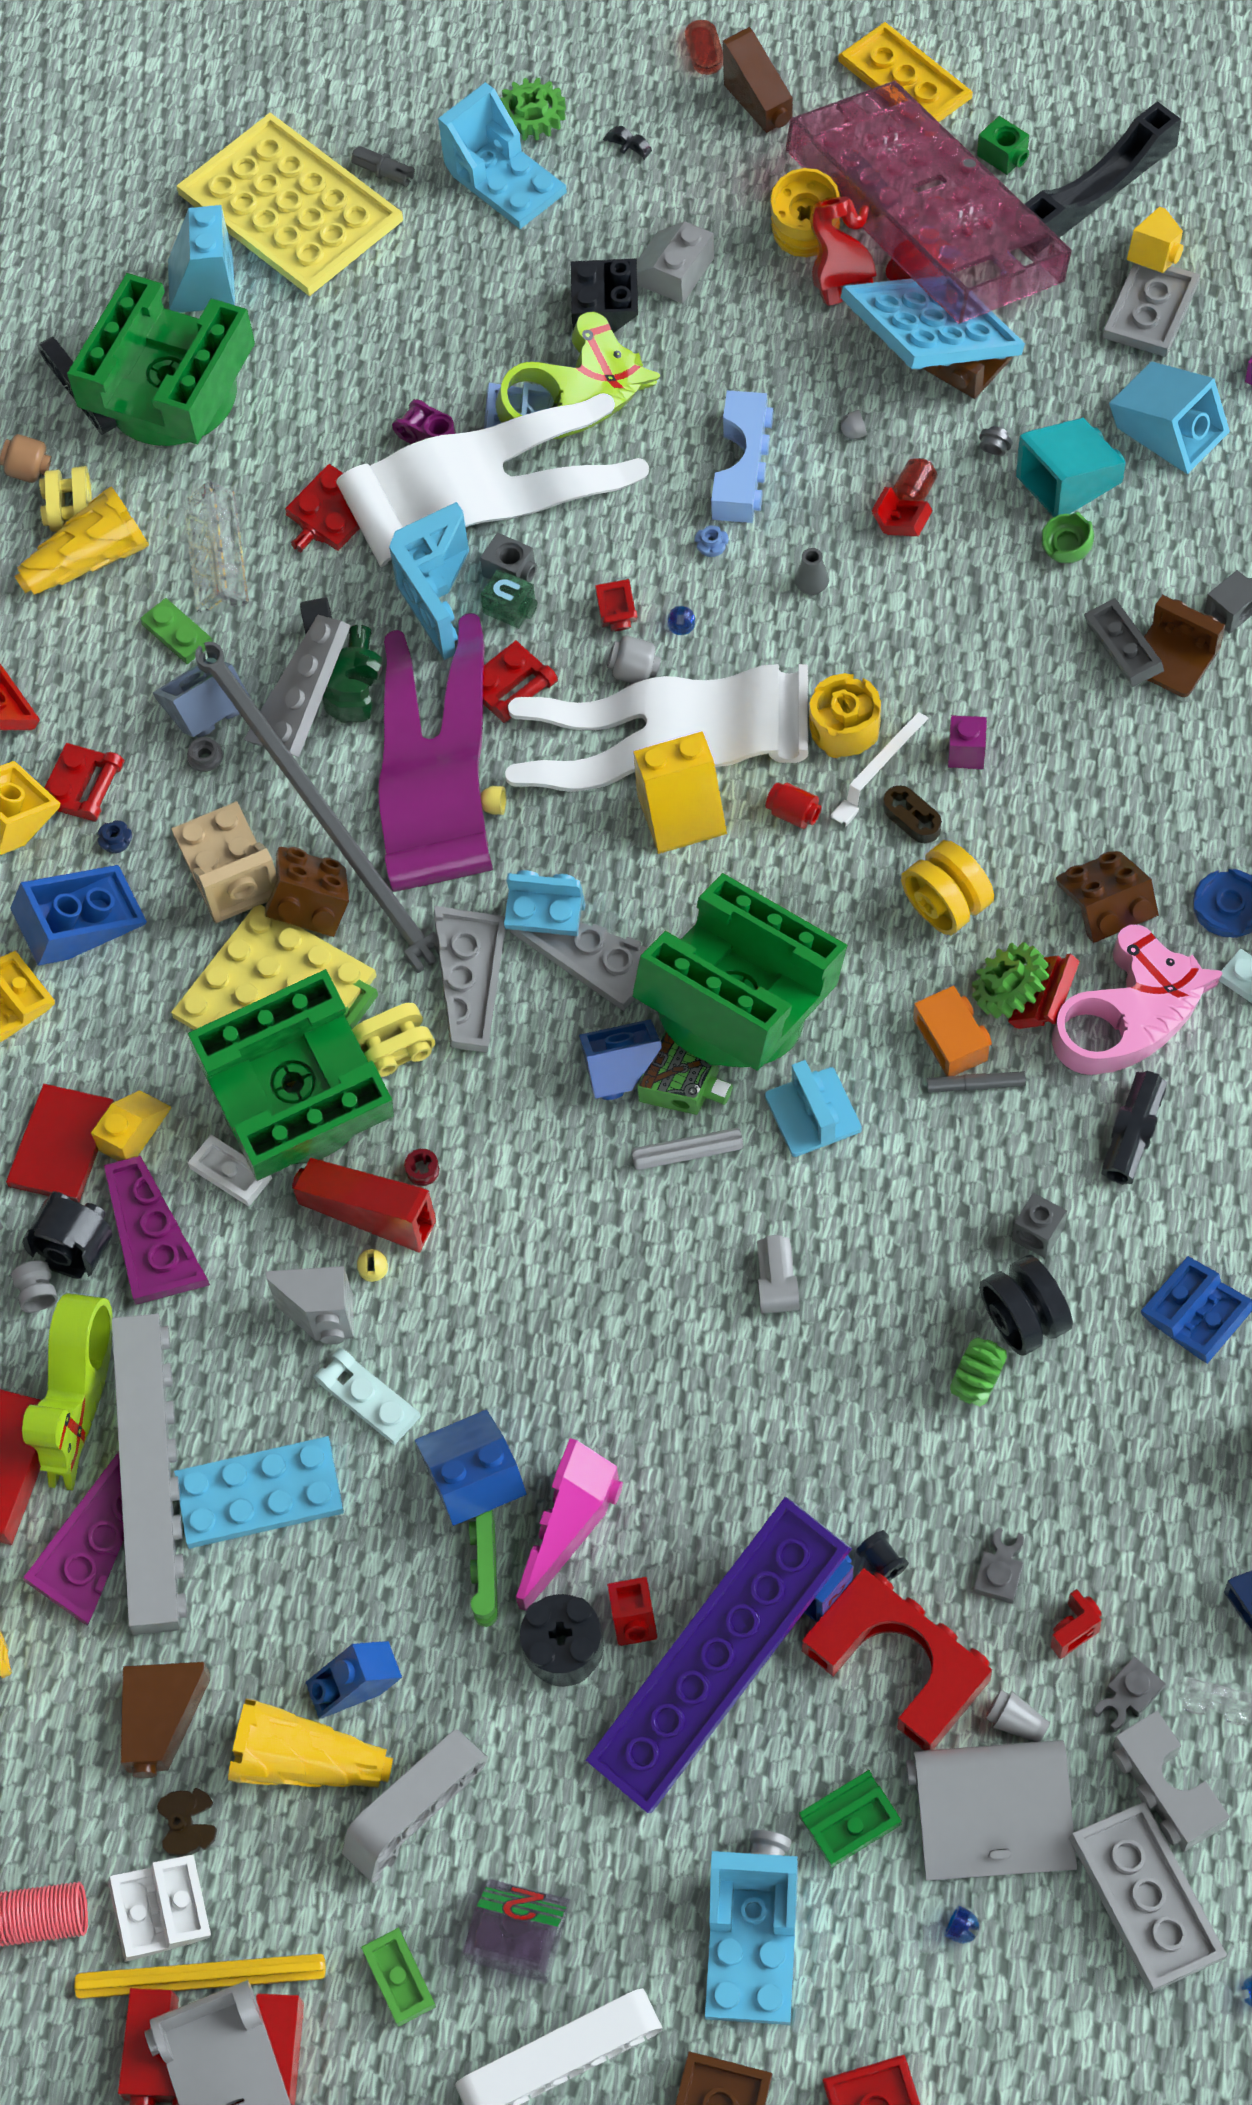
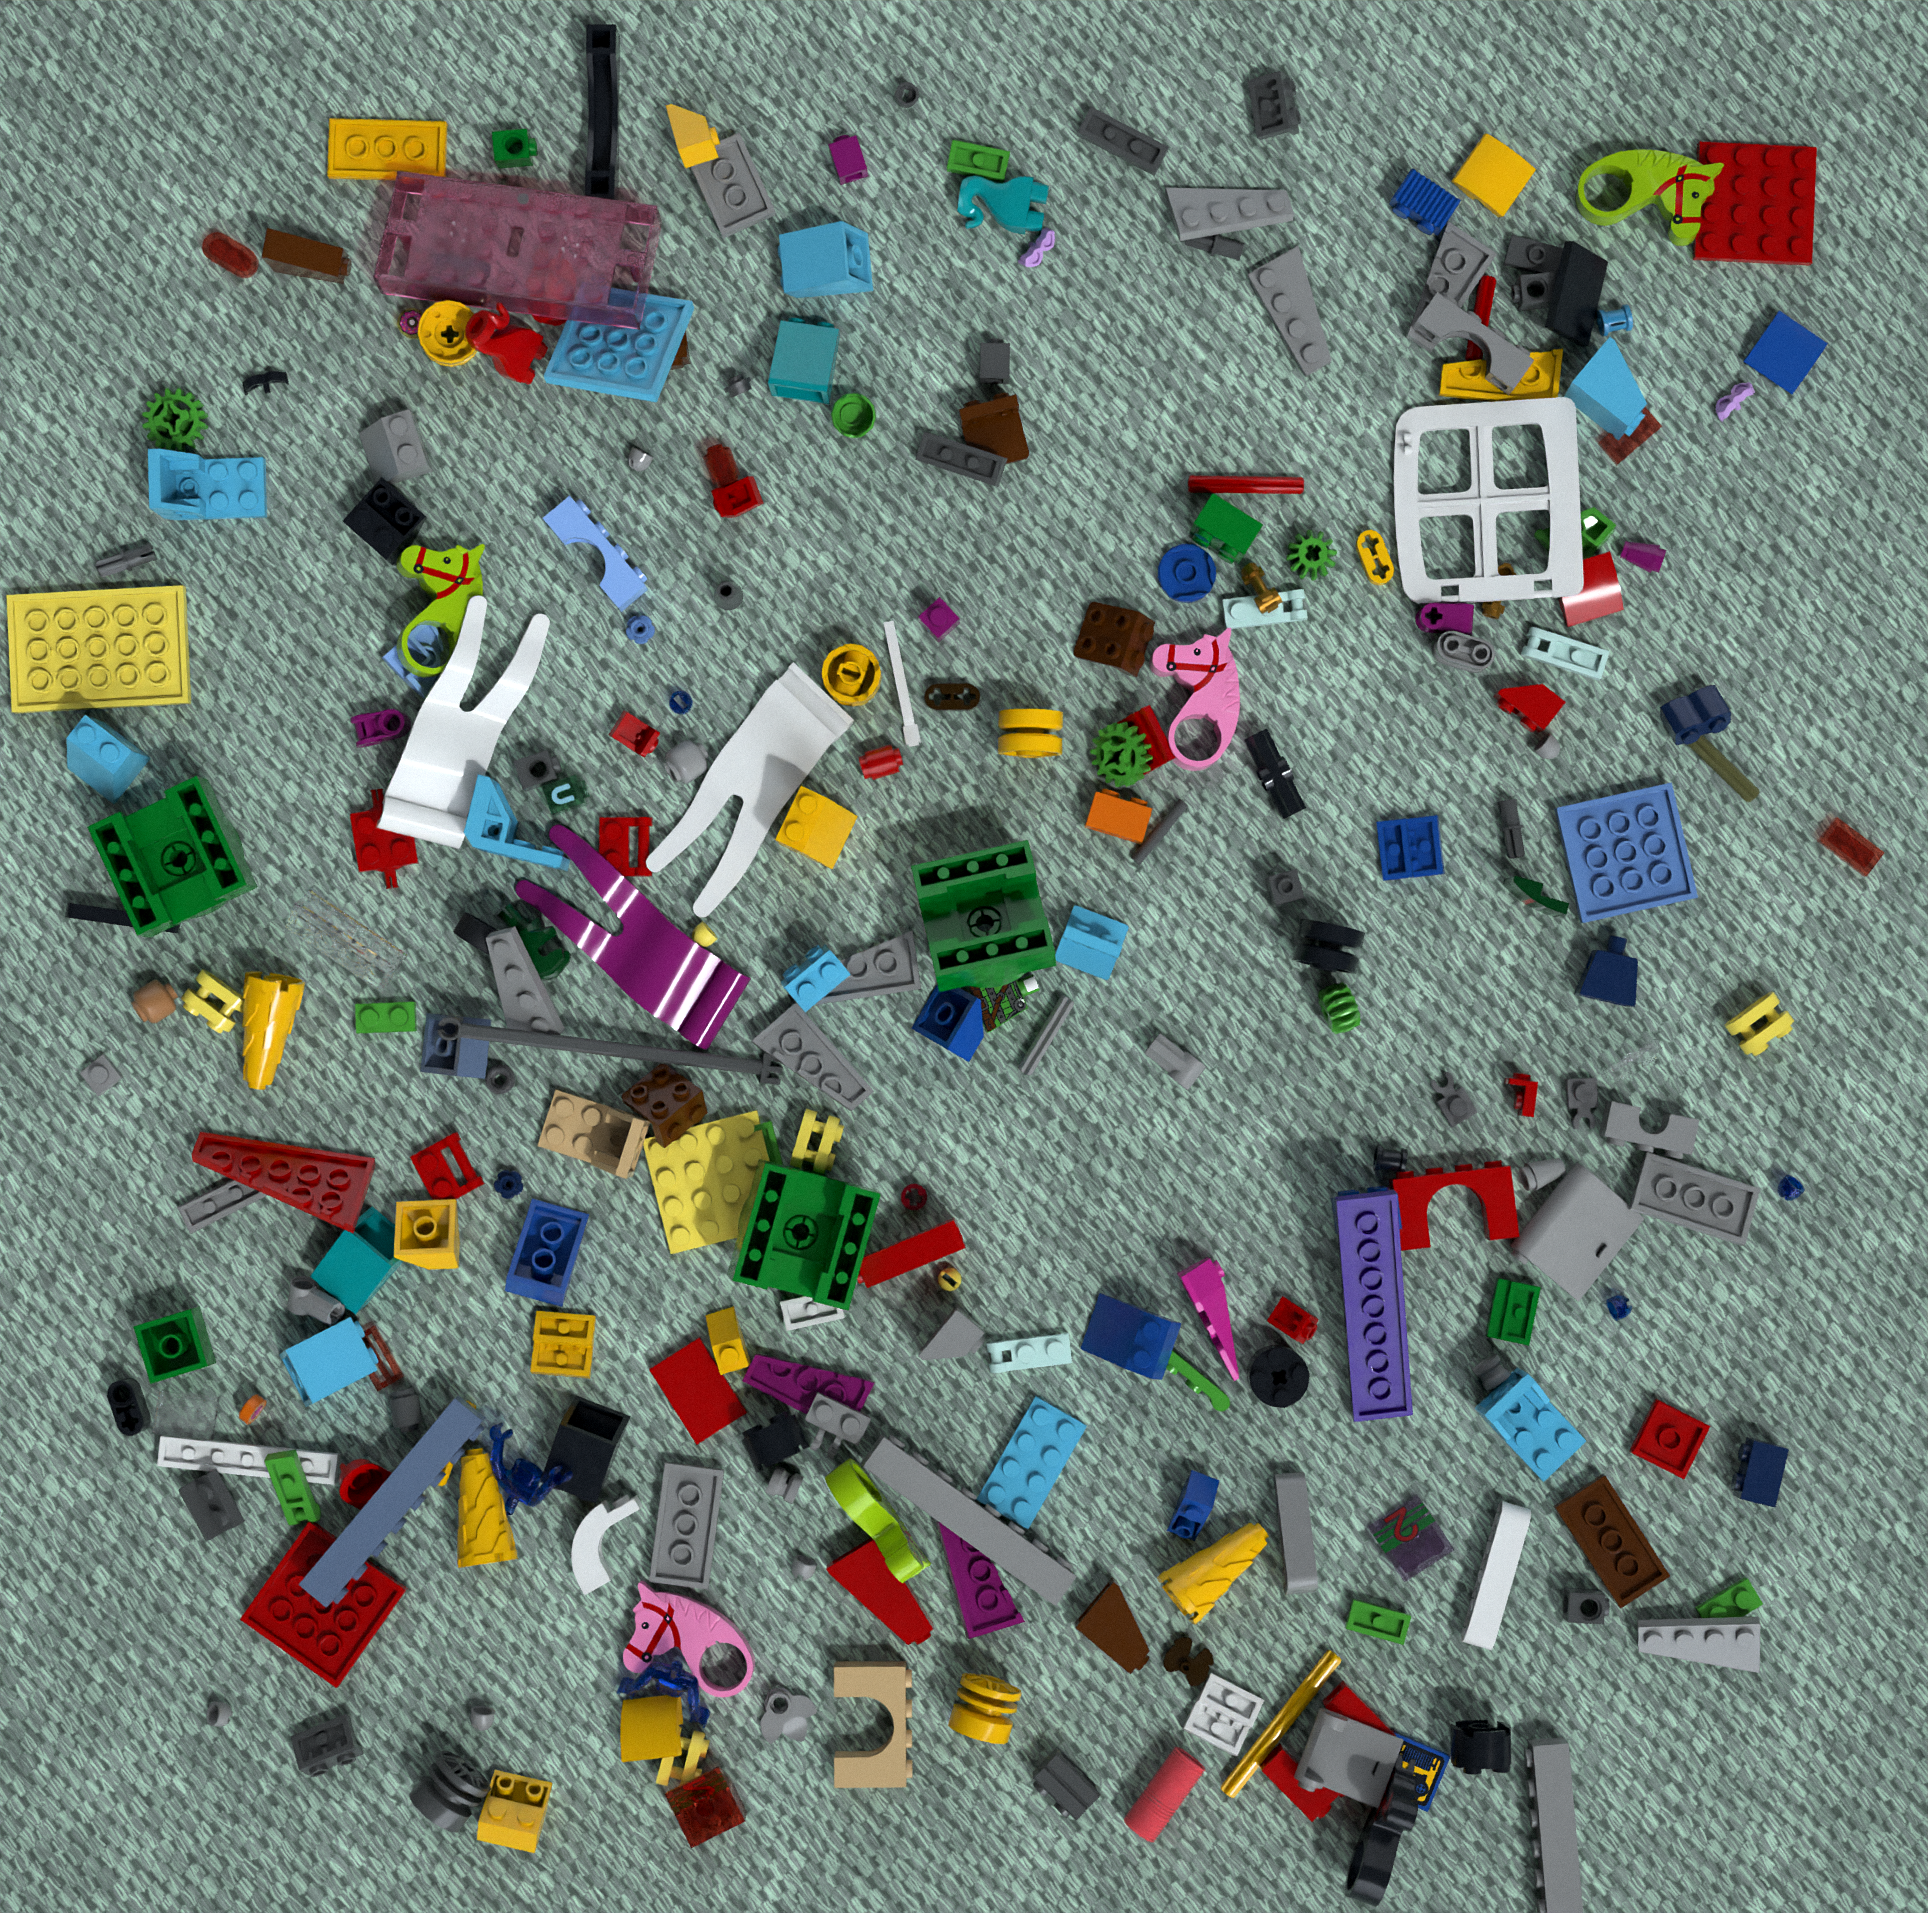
camera: 50 degrees left, 25 degrees up
none -> light grey hinge [805,1392,872,1460]

